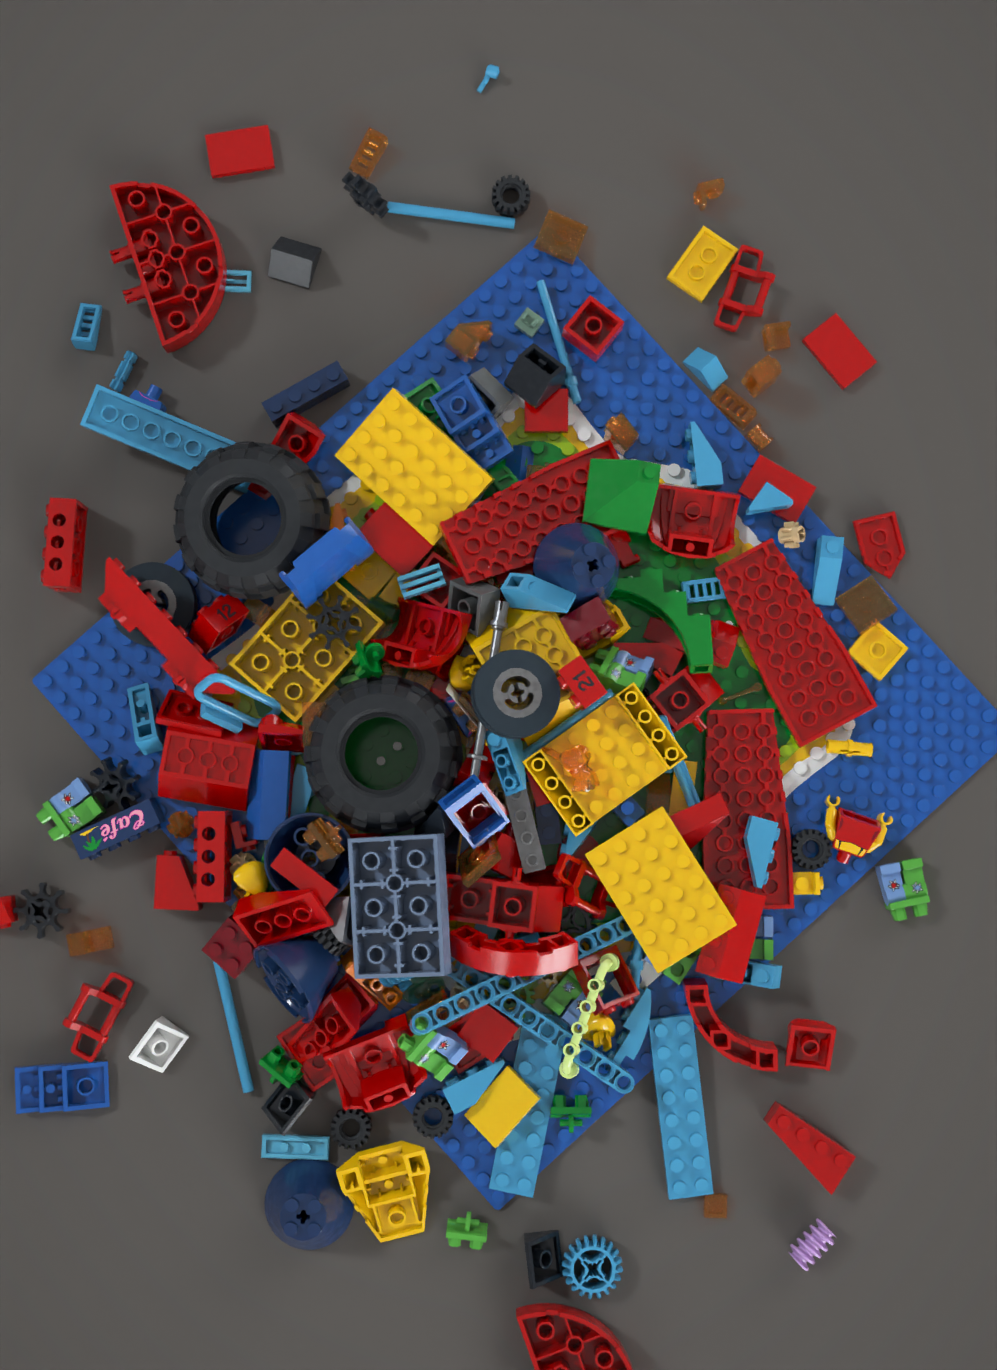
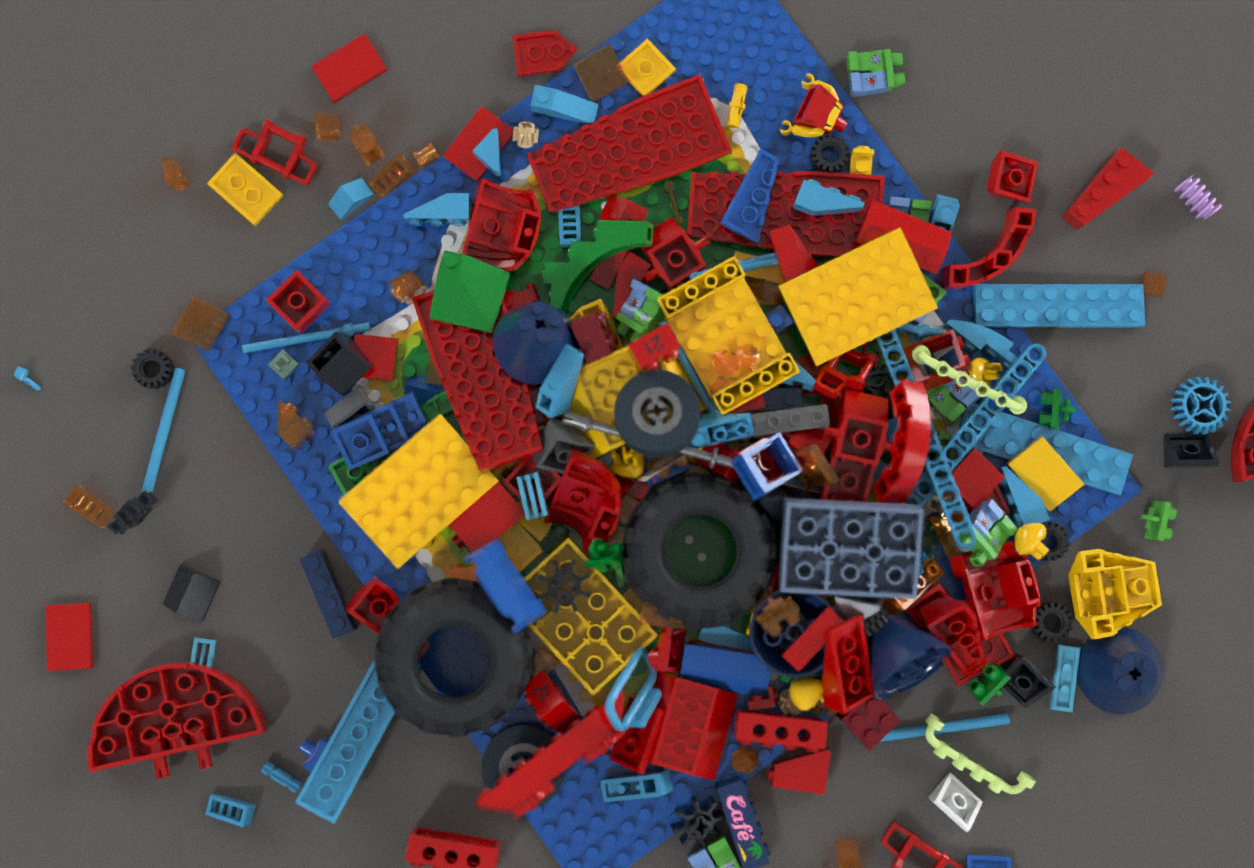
camera: 85 degrees left, 0 degrees up
none -> blue wing [719,149,779,245]
none -> yellowish green bar [925,713,1036,794]
none -> yellow piece [1015,523,1049,560]

